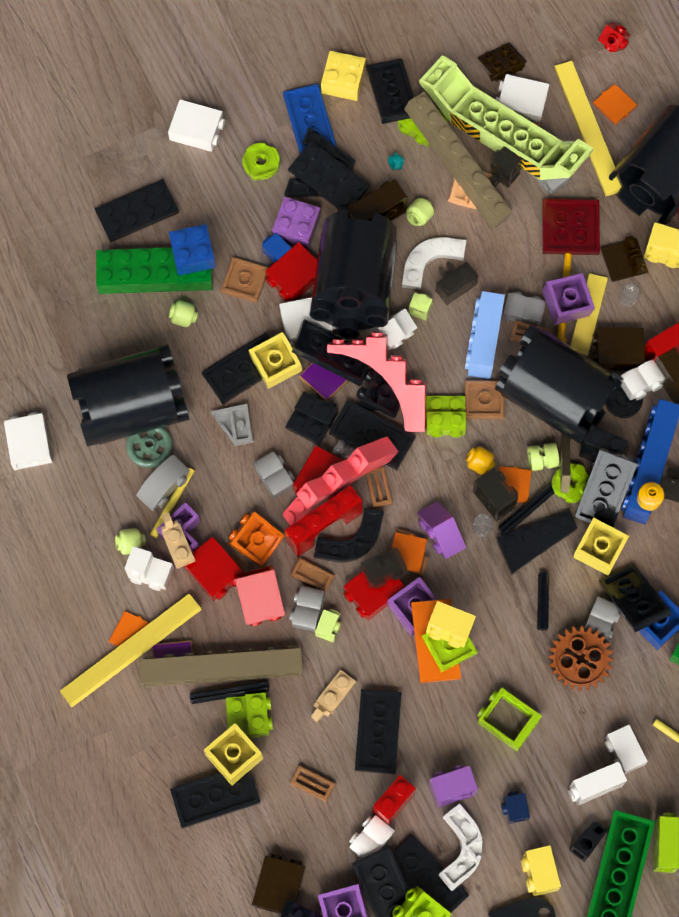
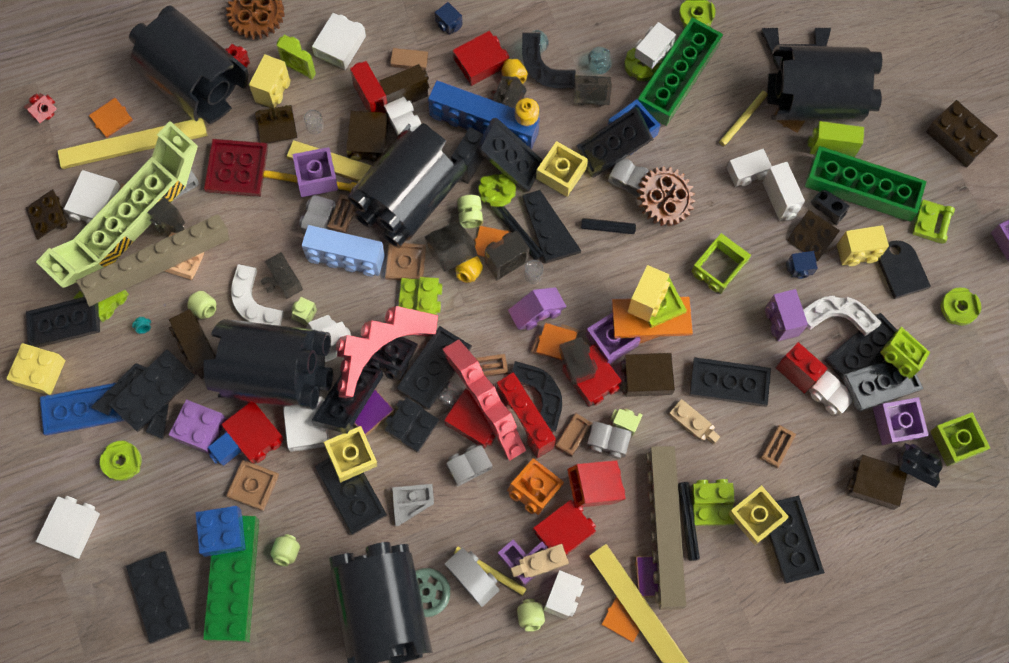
camera: 90 degrees left, 0 degrees up
dark tan tile [560,434,571,493] -> none
none -> clear smoke brick [424,220,478,272]
none -> dark brown brick [620,353,675,397]
none -> dark brown hinge [787,210,840,261]

